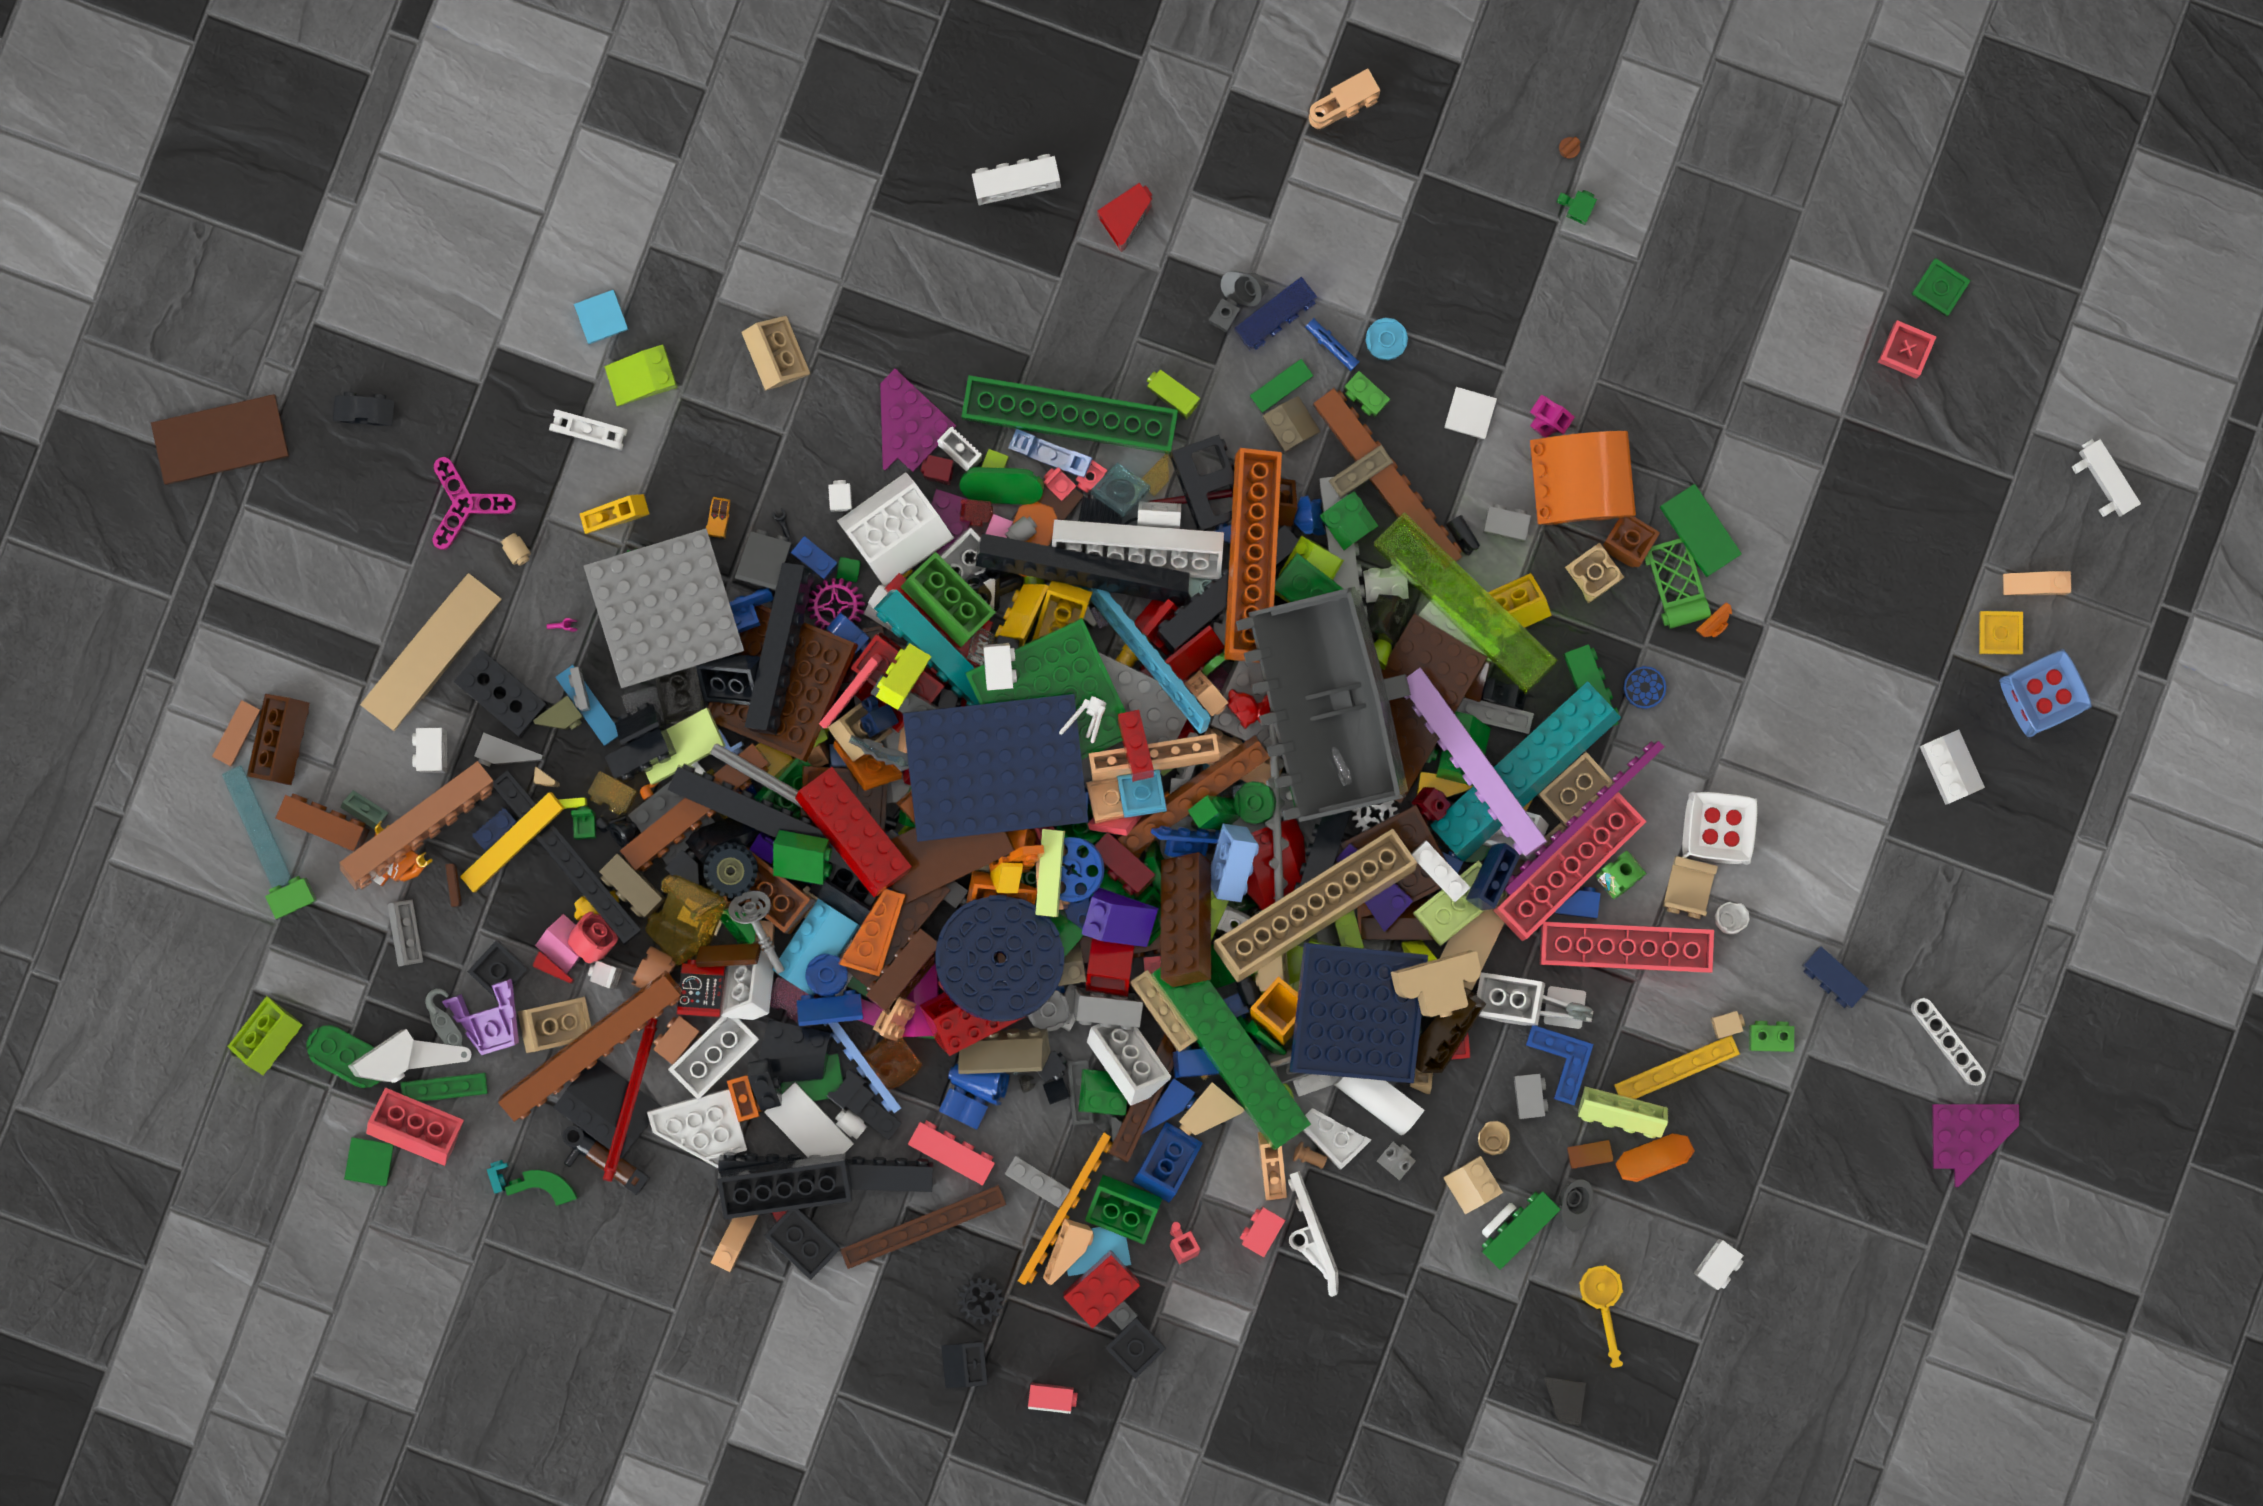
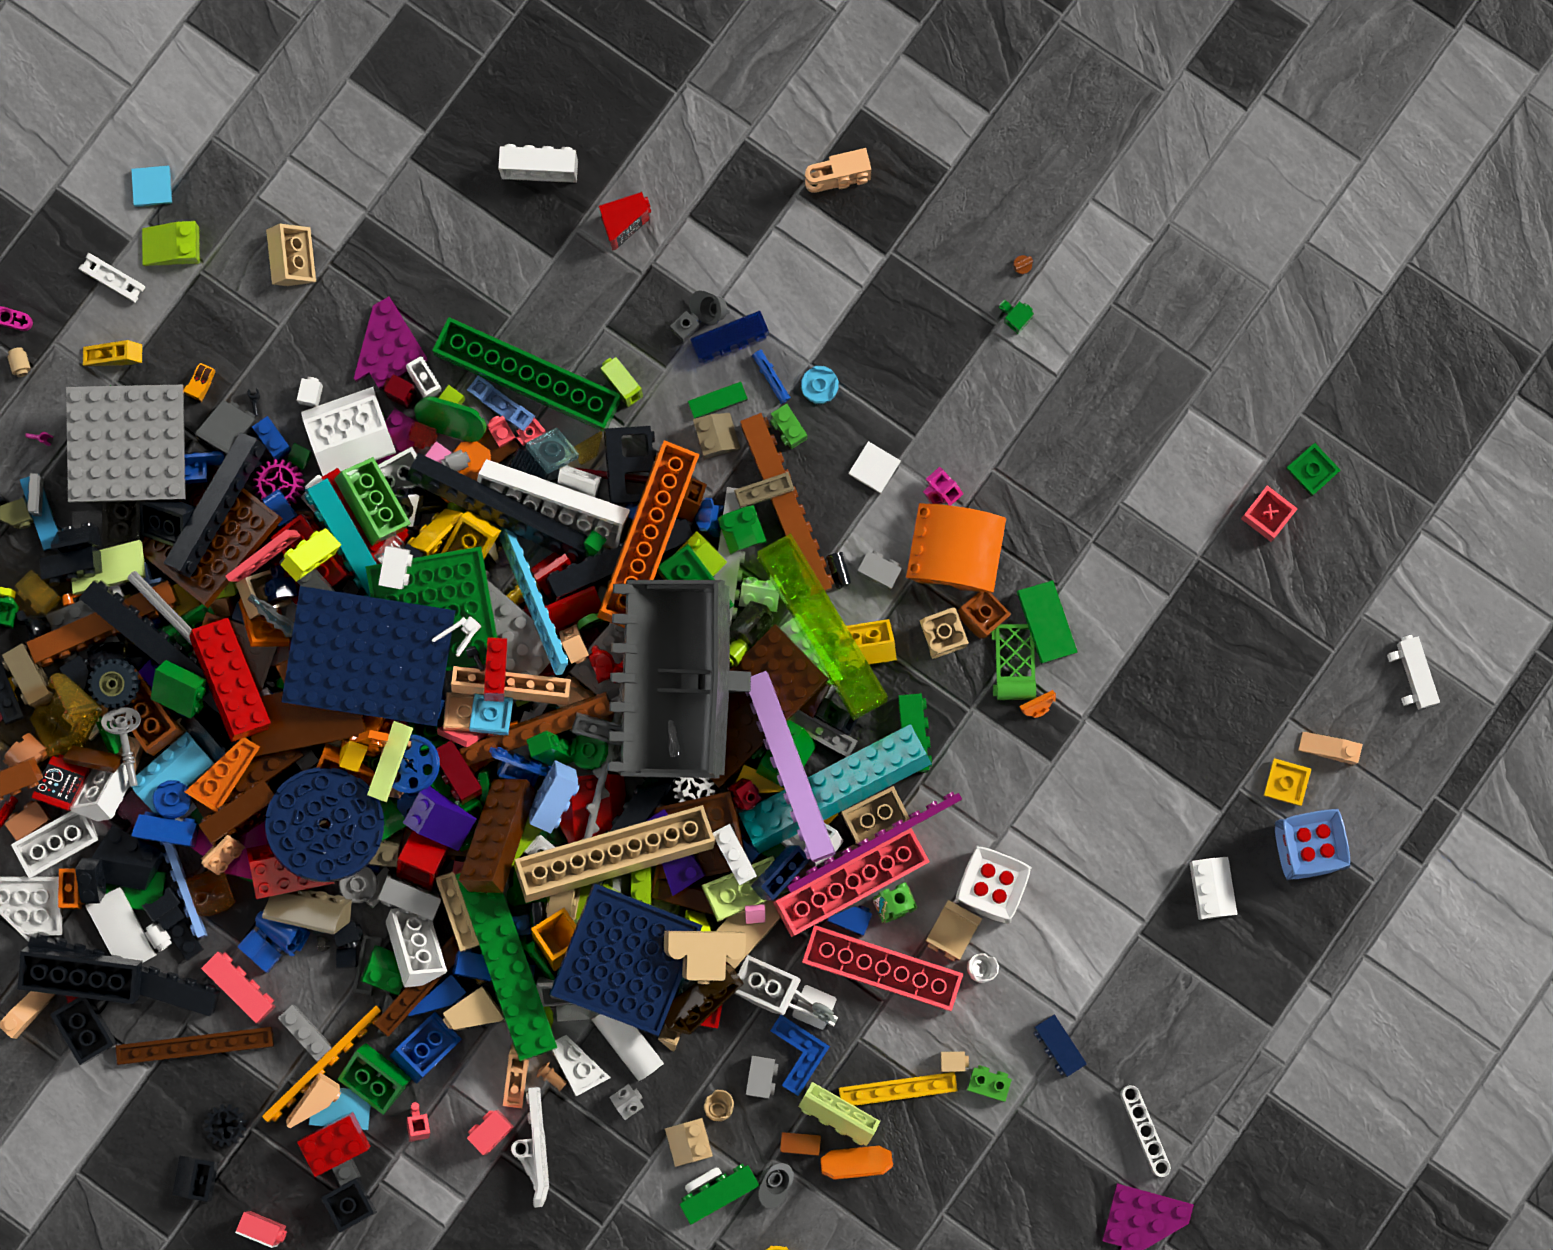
camera: 10 degrees right, 5 degrees down
tile [1623,666,1666,709] -> none
none -> black hand [466,646,485,672]
none -> dark grey tile [571,712,622,746]
none -> green slope [584,531,607,556]
none -> bright pink tile [745,905,765,924]

